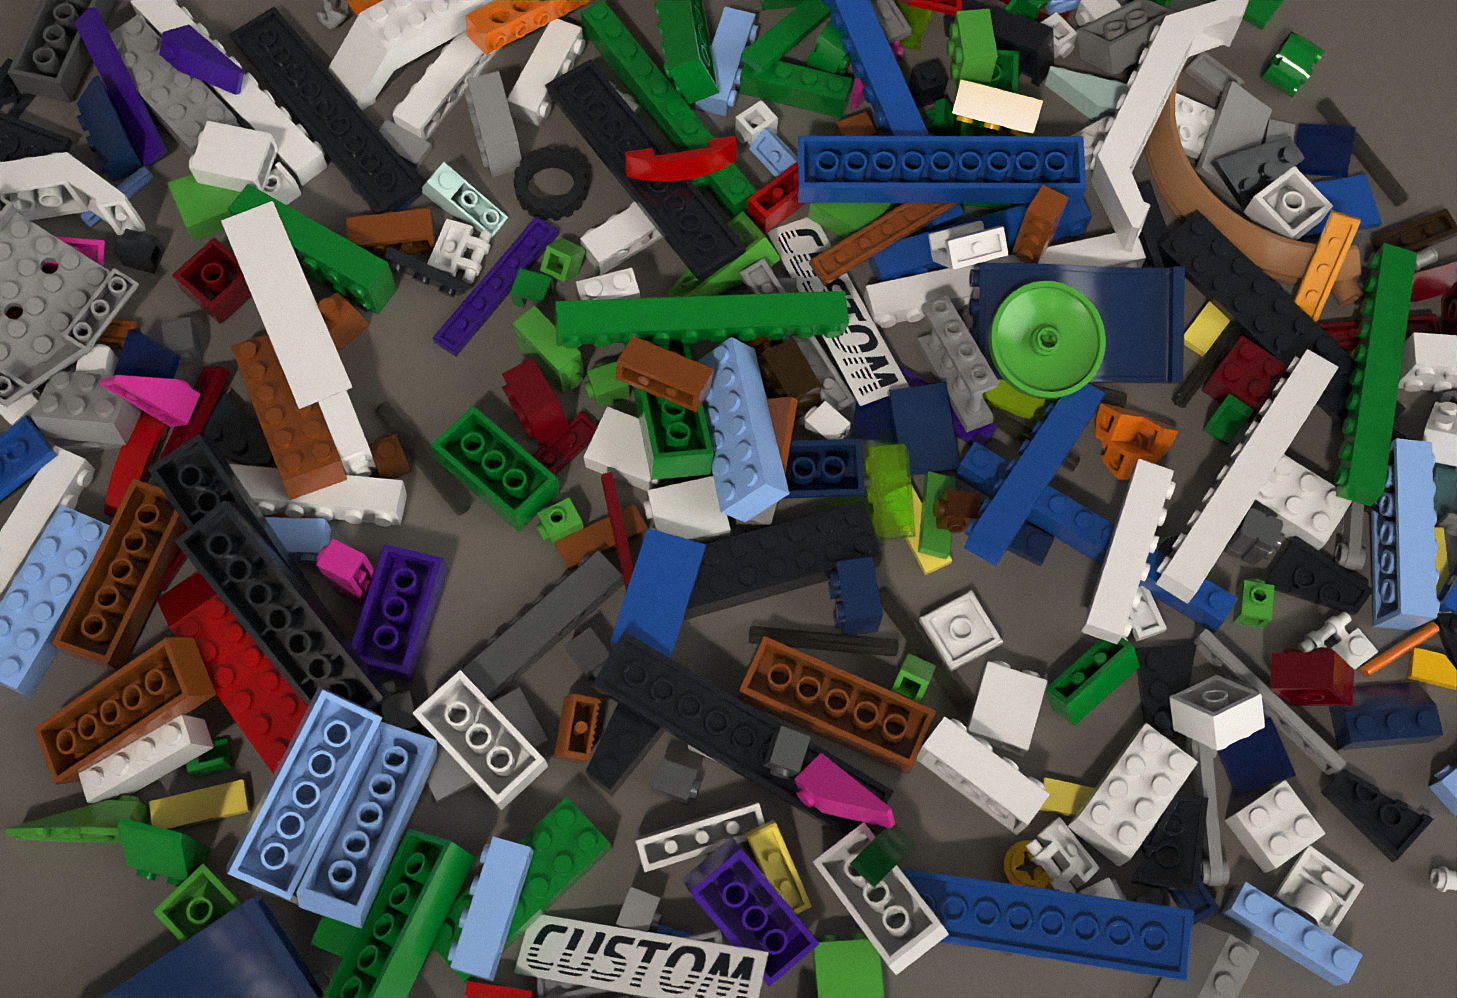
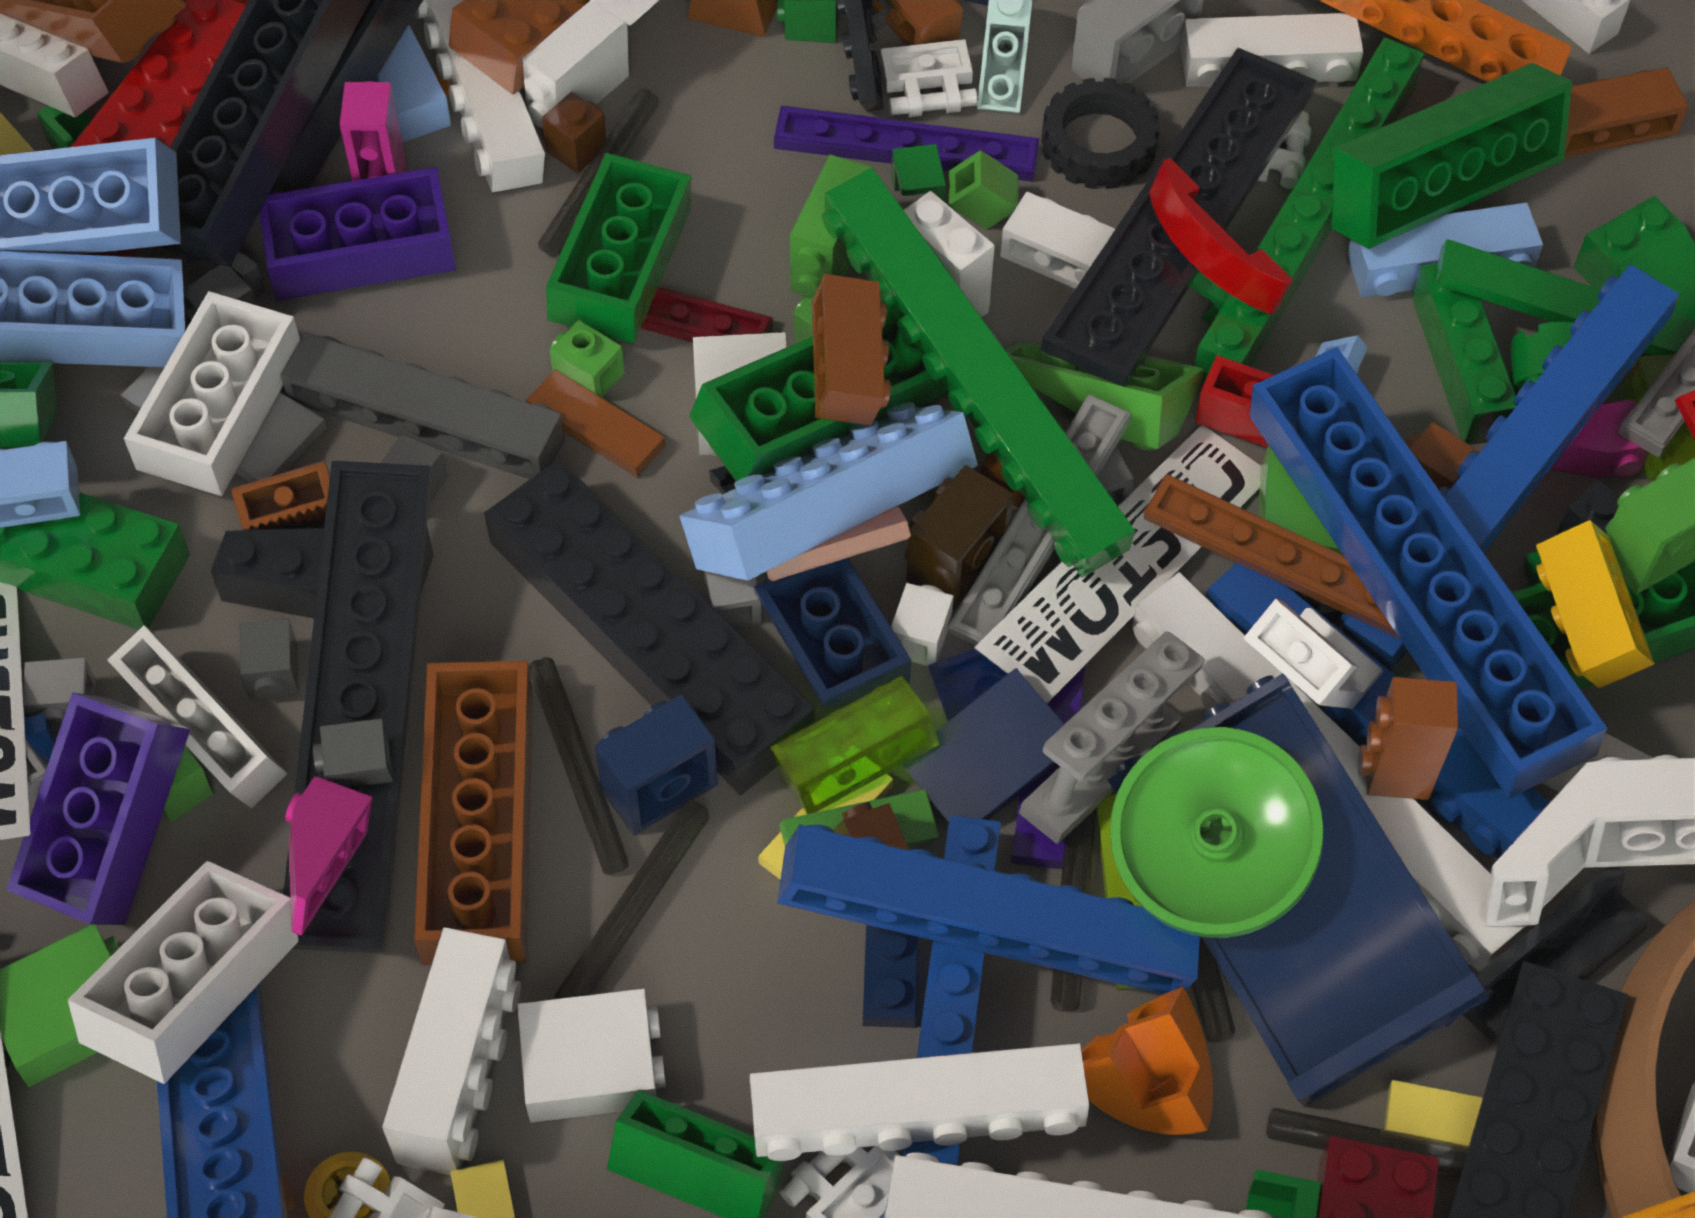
camera: 65 degrees right, 10 degrees down
dark red brick [502,357,570,445] -> none
dark red tile [601,472,634,592] -> none
blue tile [610,528,706,659] -> none
white brick [643,476,730,544] -> none
white brick [734,100,778,146] -> none
light yellow tile [745,820,812,914] -> none
dark green slope [850,823,918,888] -> none
bright green brick [891,653,936,703] -> none
white plate [919,590,1003,672] -> none

